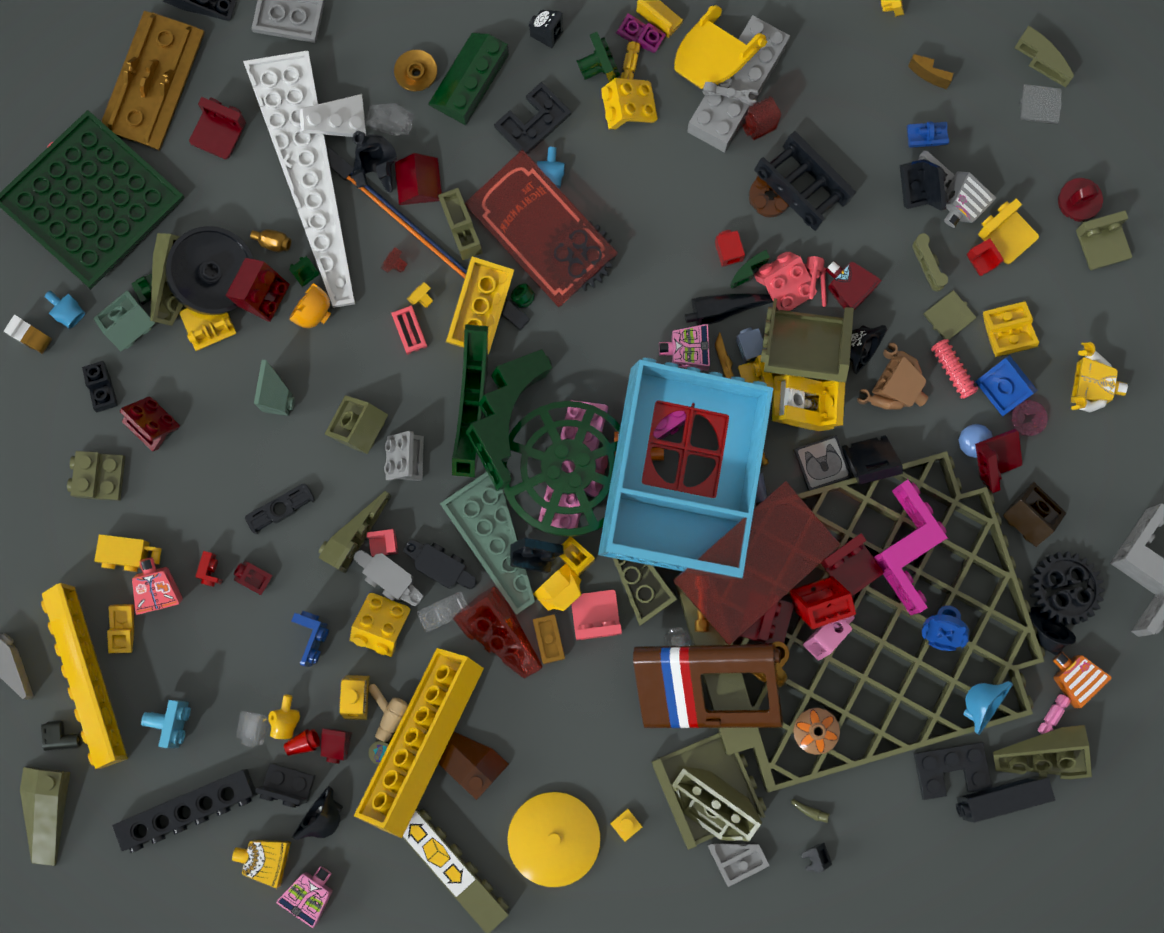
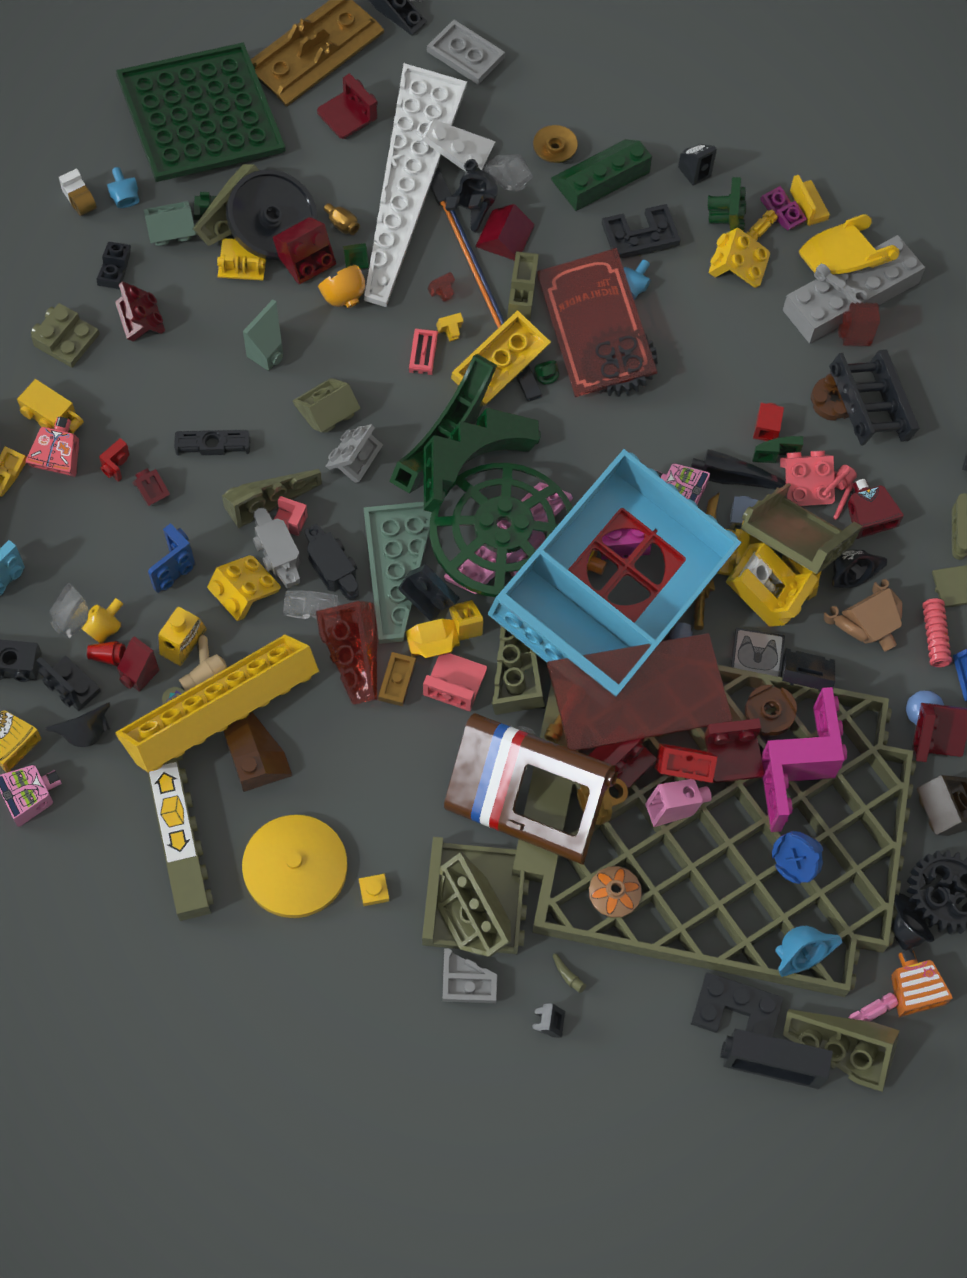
camera: 25 degrees right, 15 degrees down
none -> reddish brown plate [745,685,797,737]

